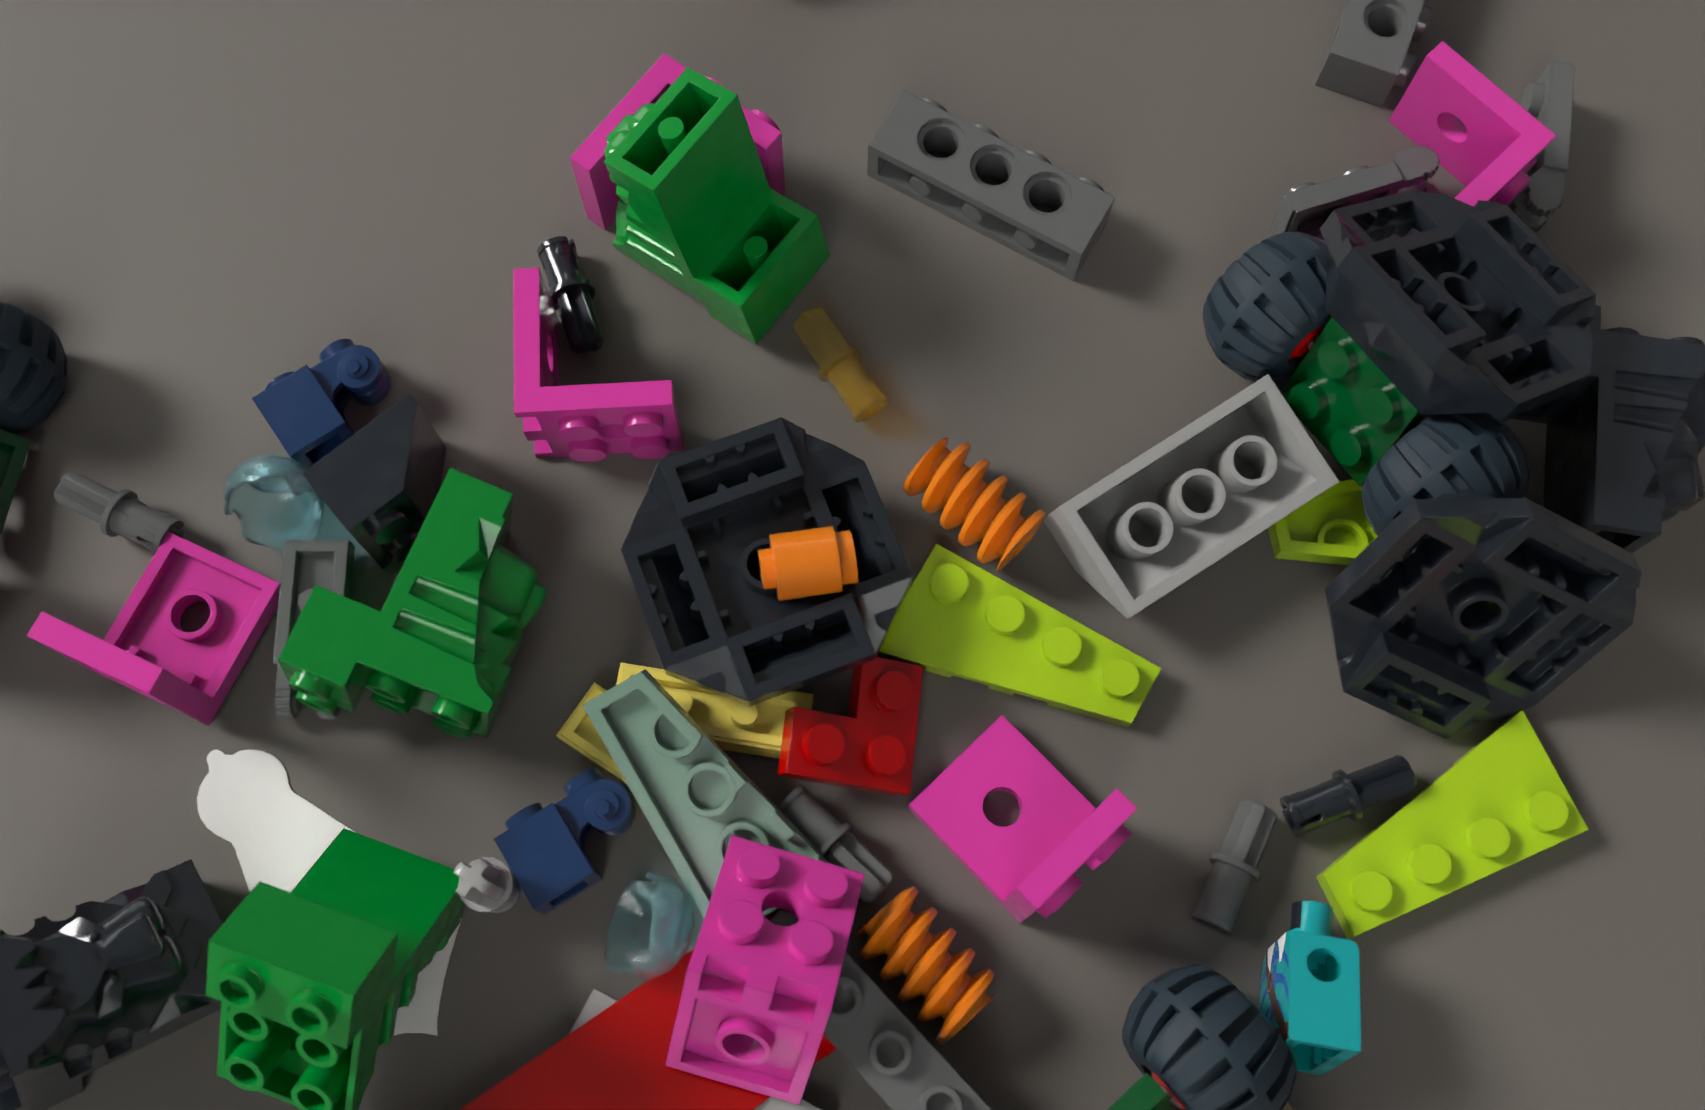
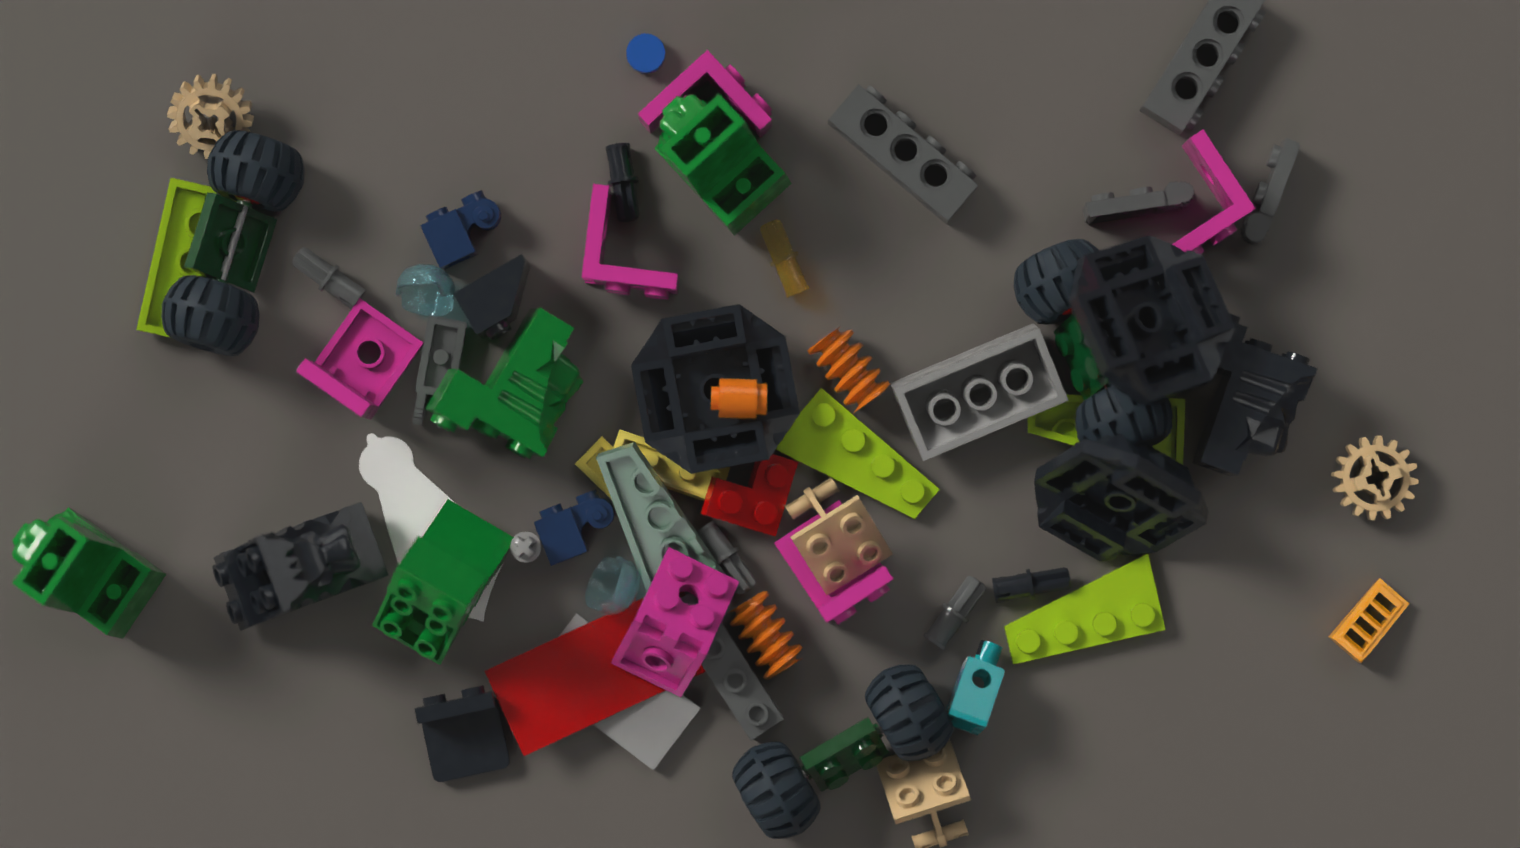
camera: 15 degrees right, 15 degrees up
none -> blue tile [626,33,666,74]
none -> tan plate [785,477,893,595]

